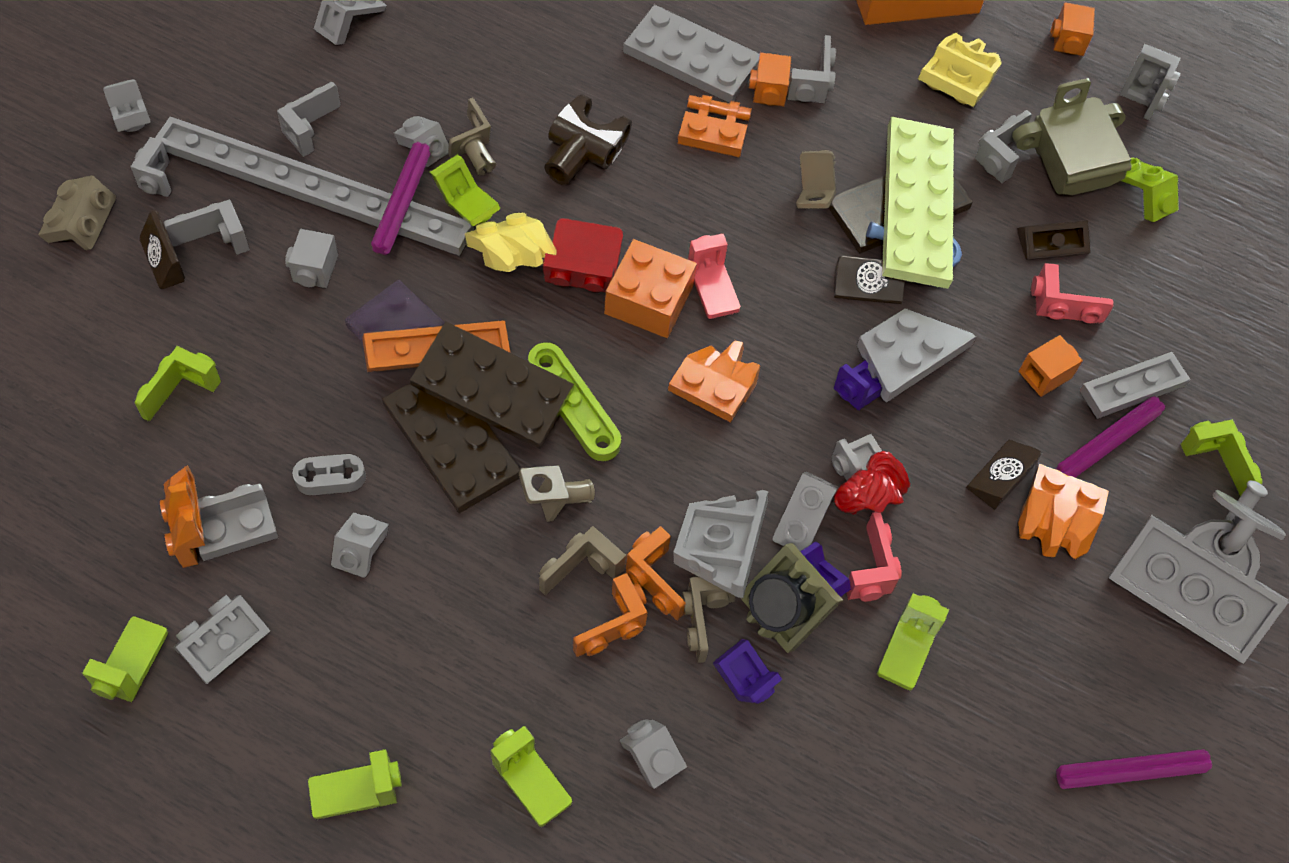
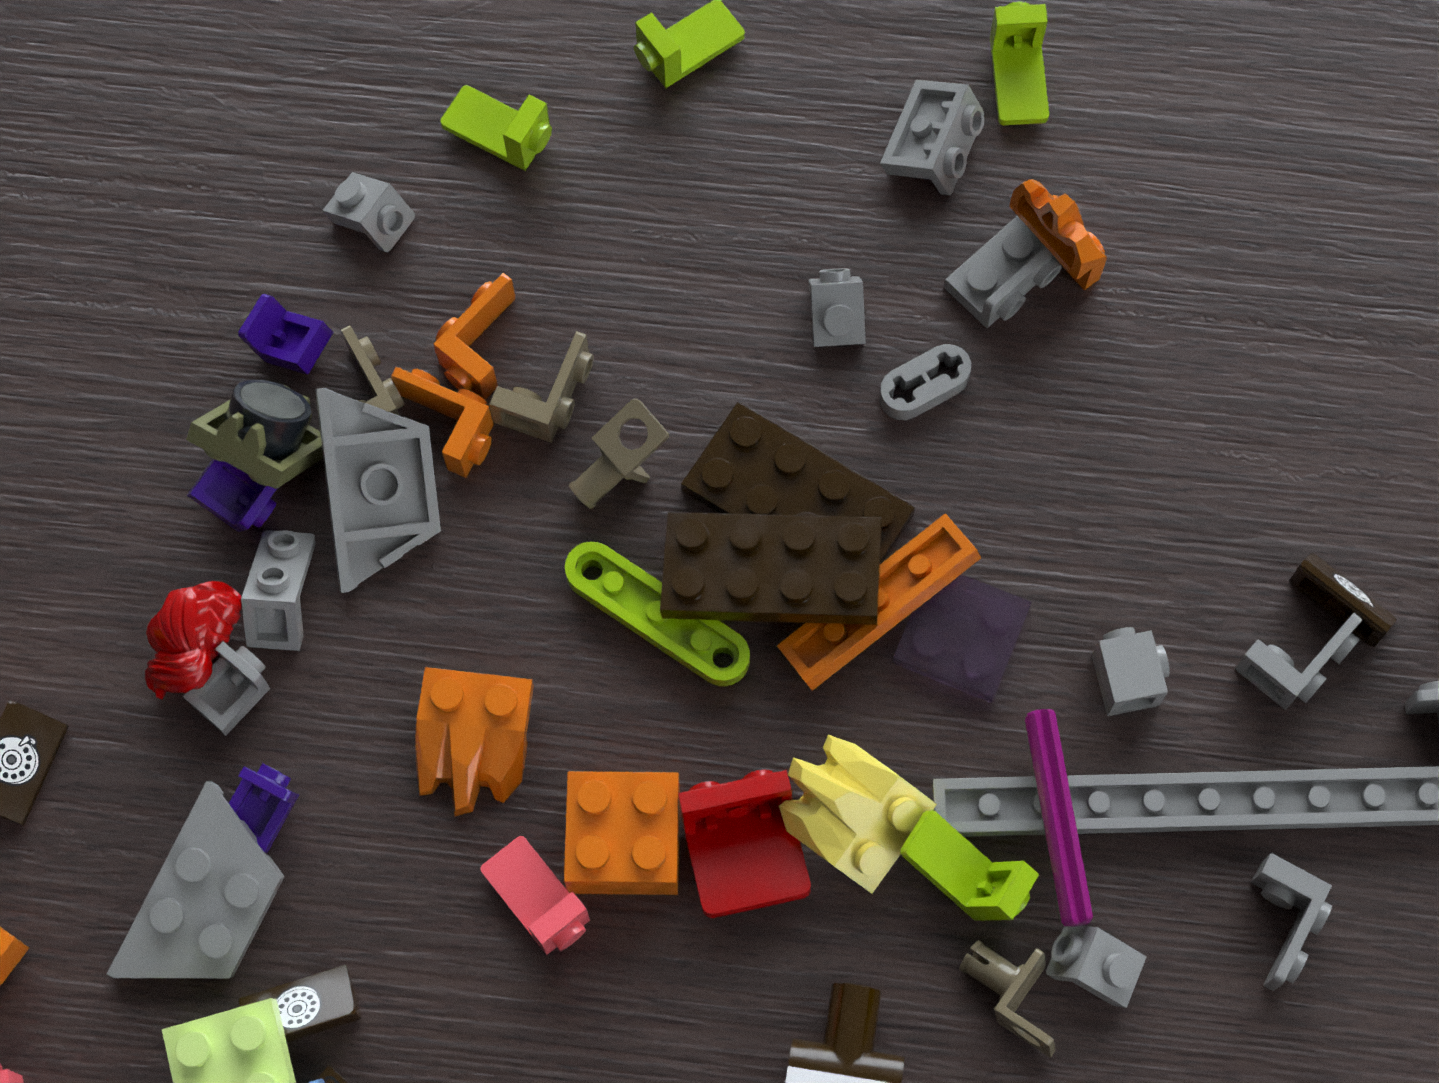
camera: 165 degrees right, 10 degrees up
lime bracket [135,346,221,421] -> none
coral bracket [847,512,902,602] -> none
lime bracket [877,593,949,690] -> none

